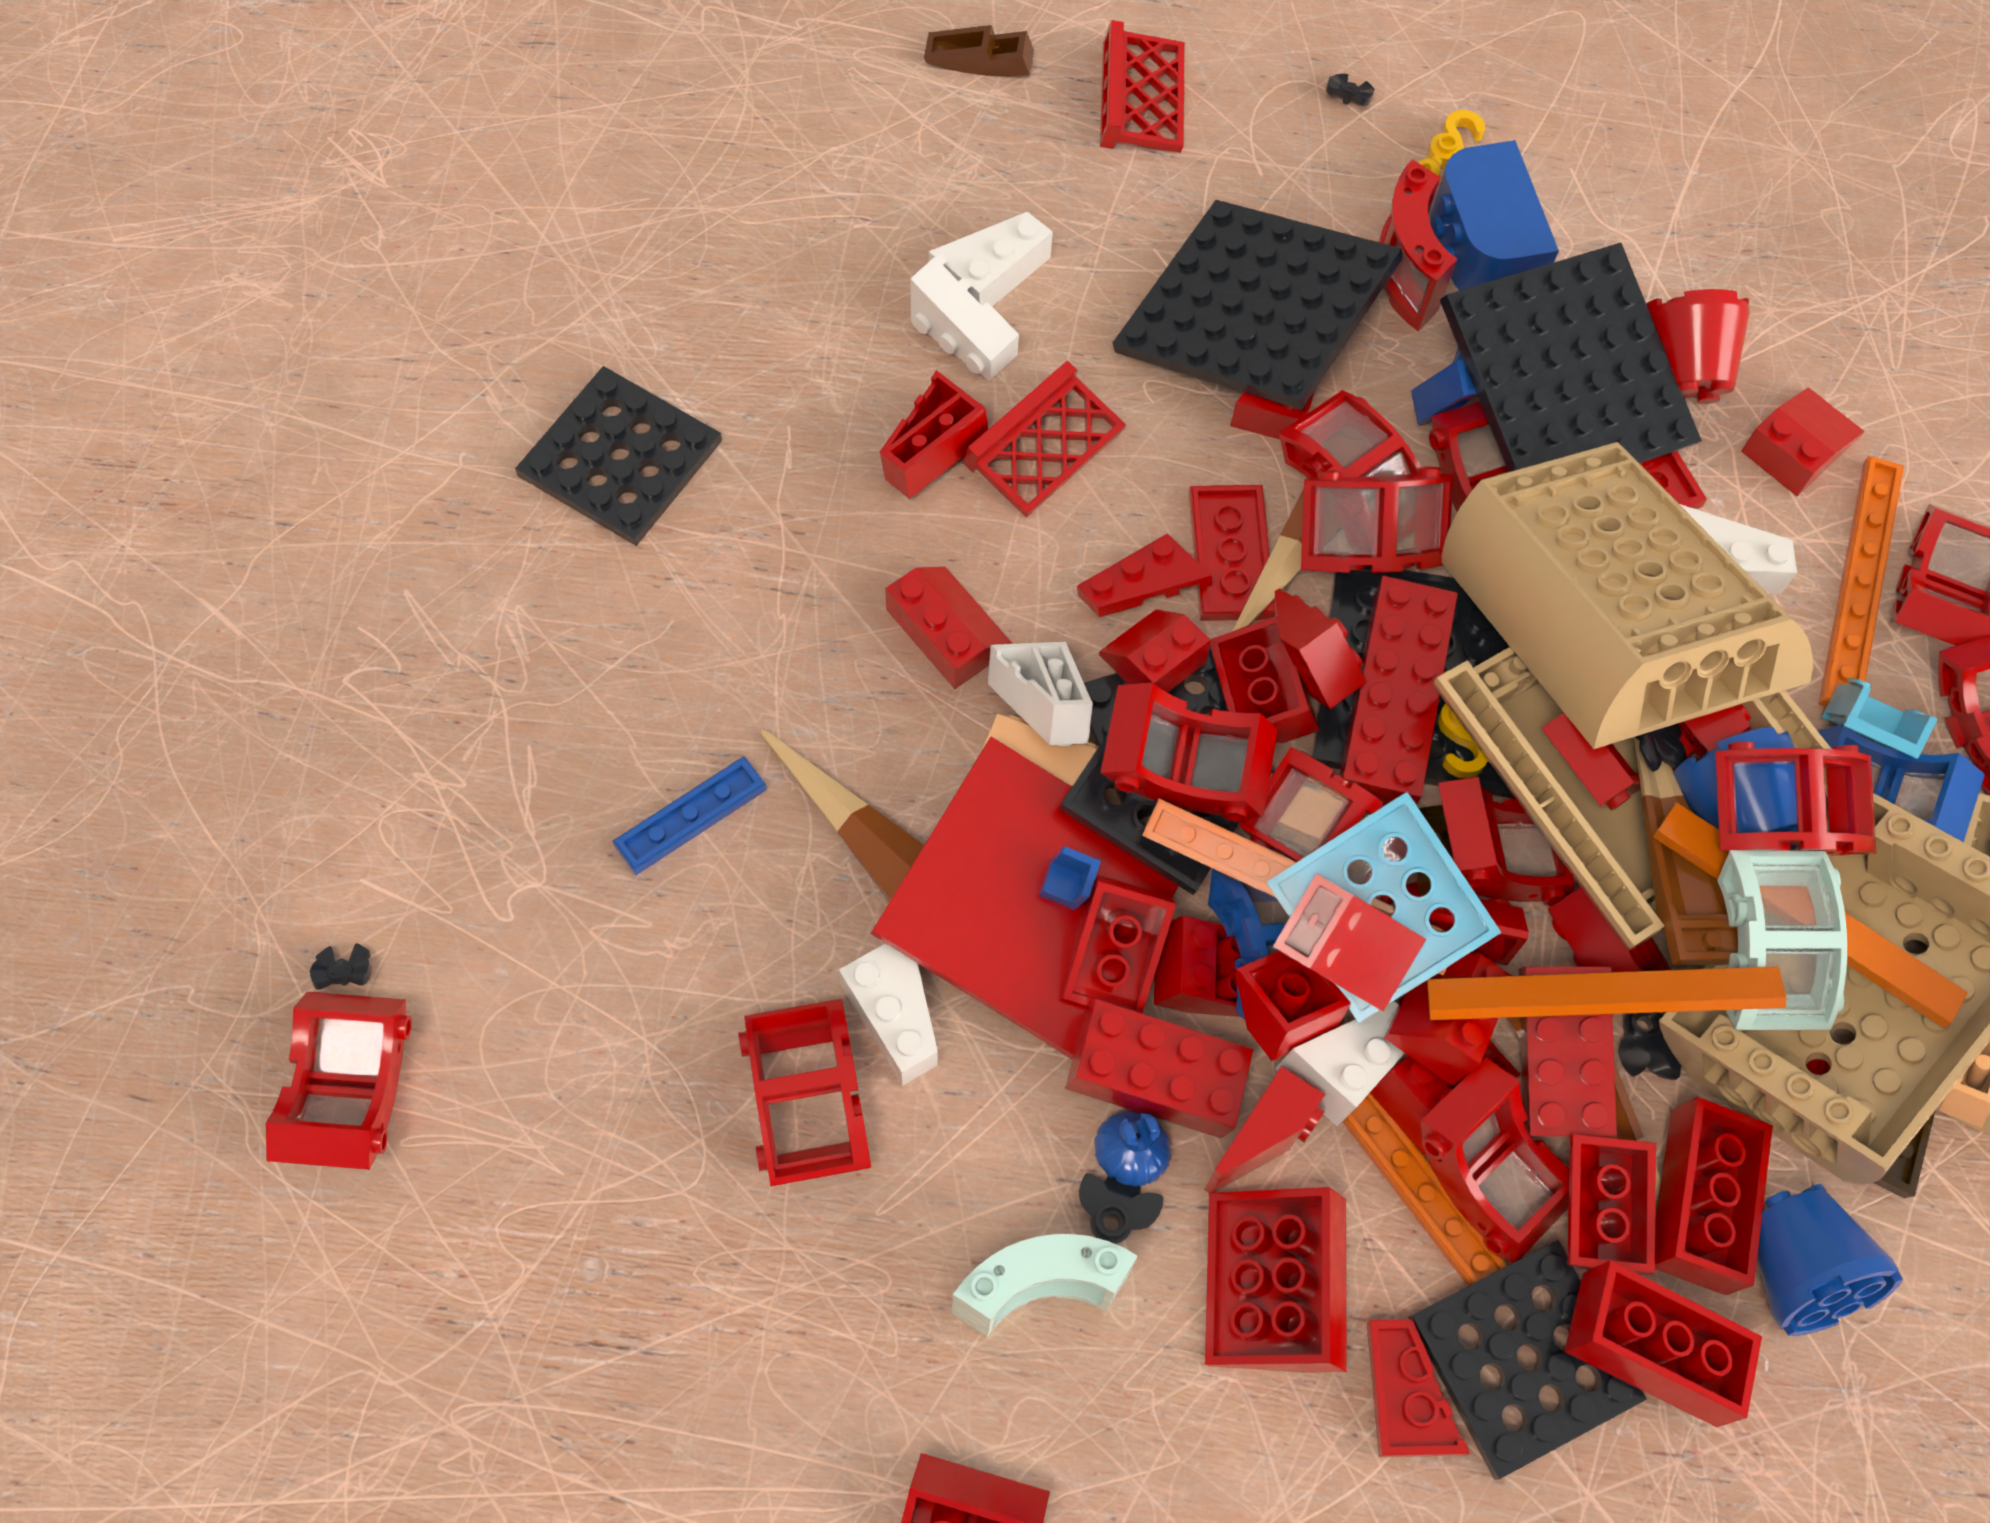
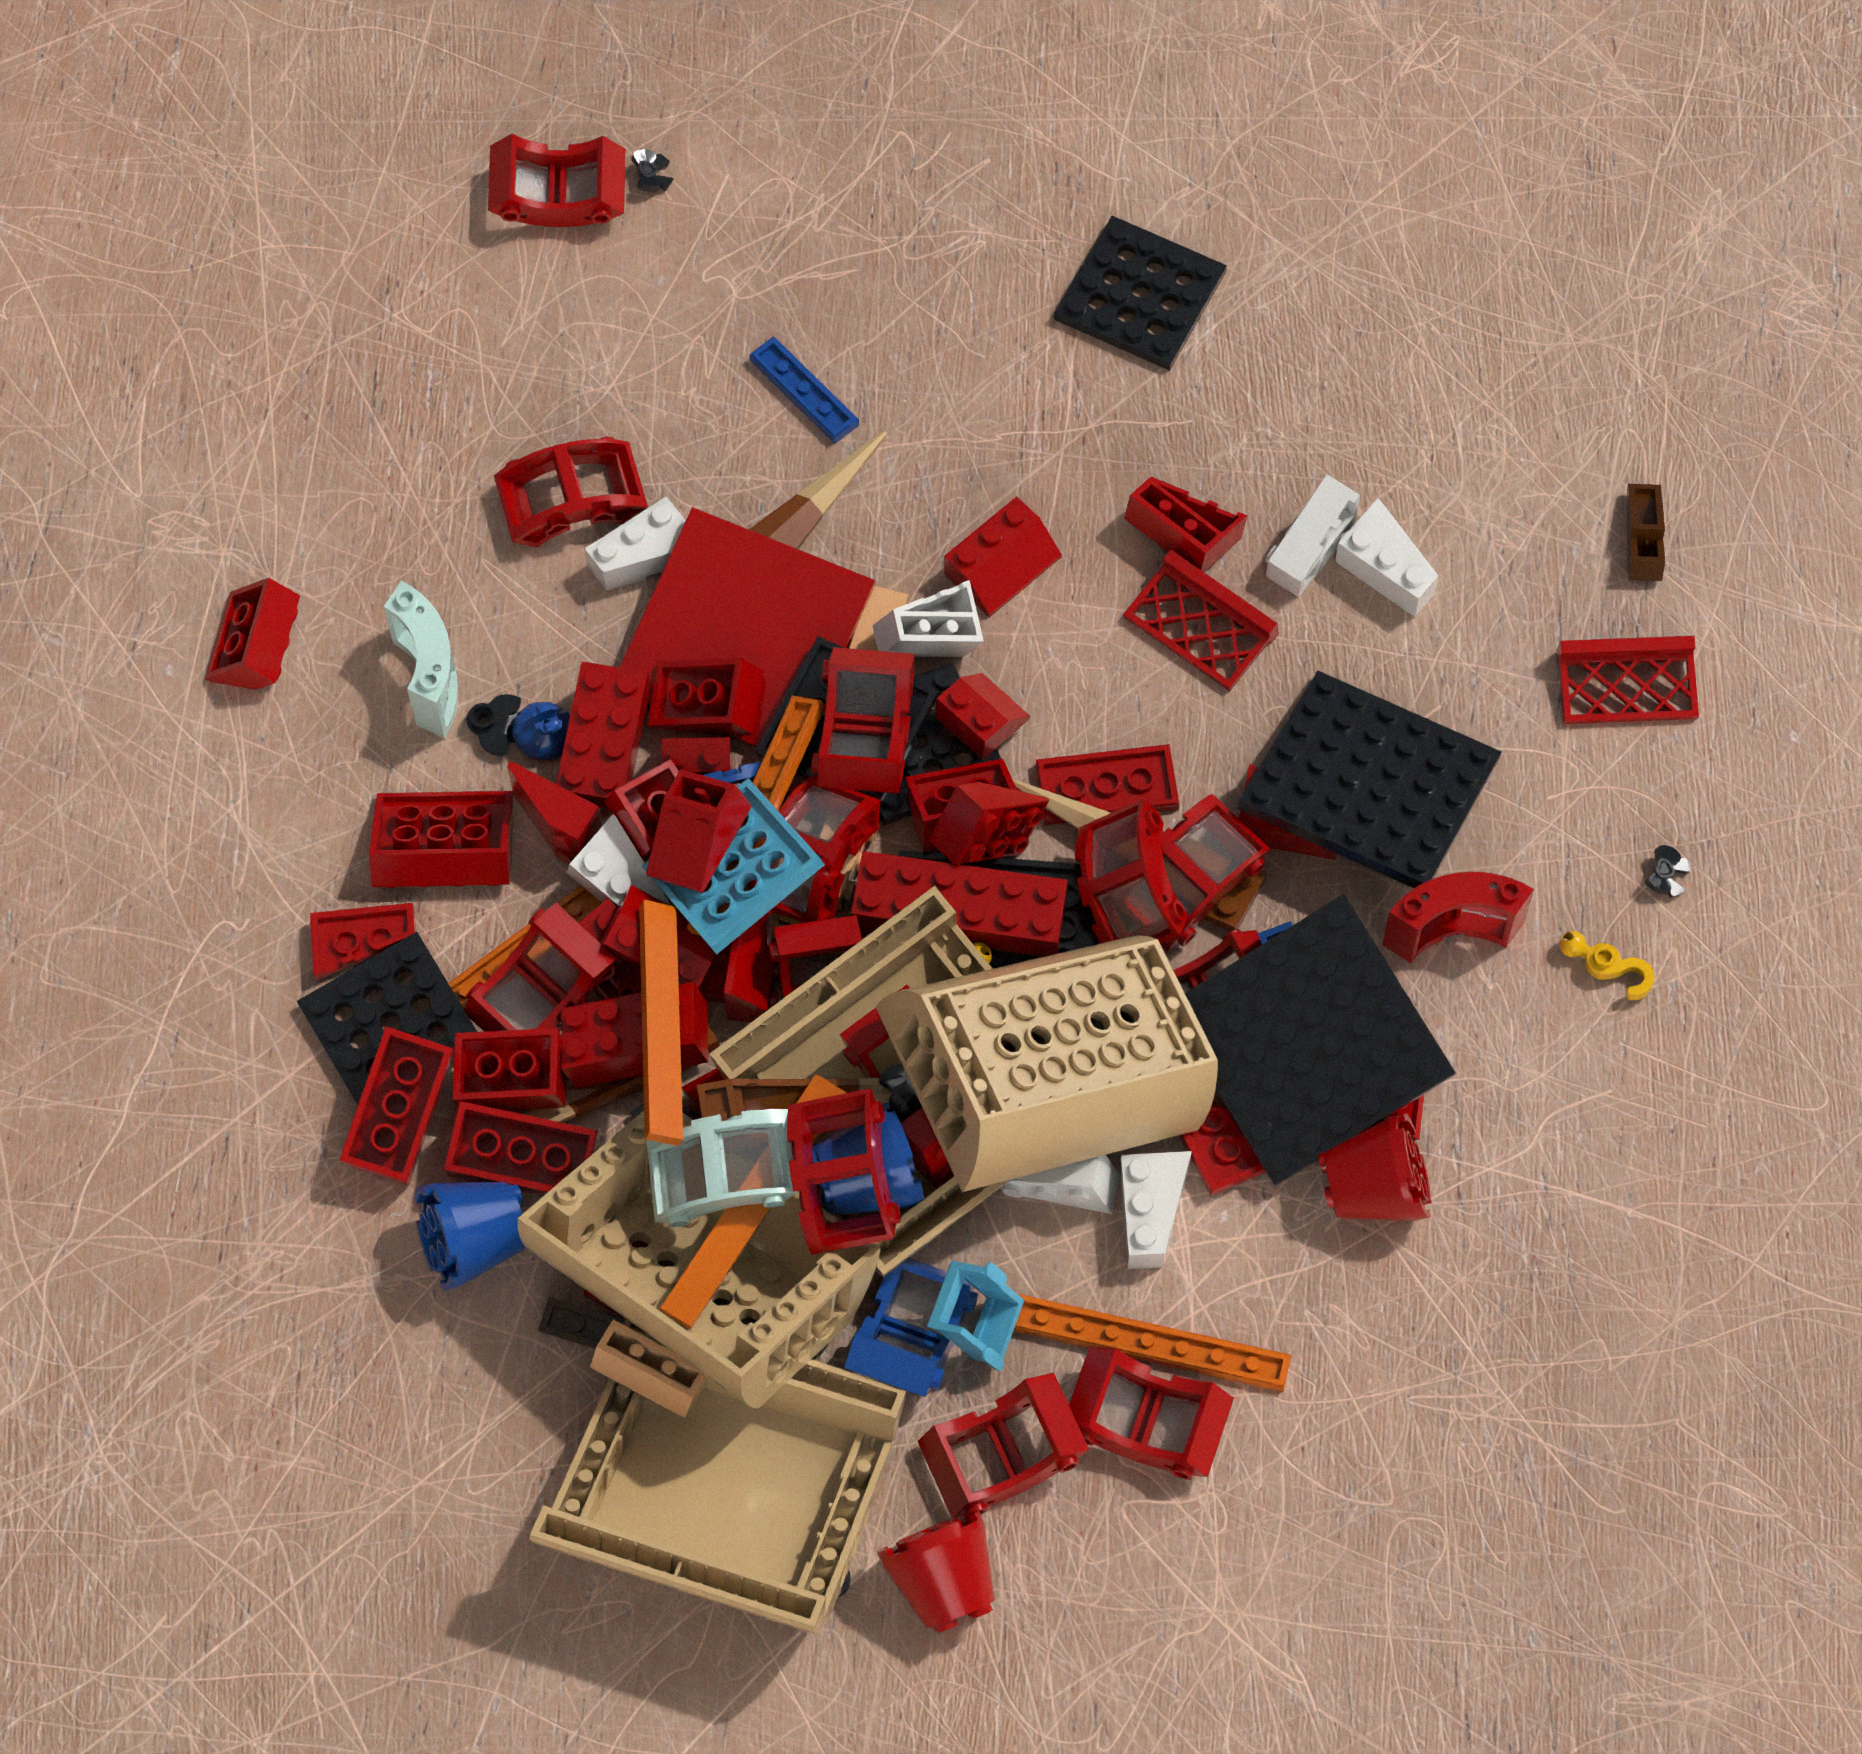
camera: 90 degrees right, 0 degrees up
blue panel [1038,846,1101,910] -> none
red wing [1077,533,1212,617] -> none
blue brick [1430,140,1559,290] -> none
red slope [1741,387,1865,496] -> none

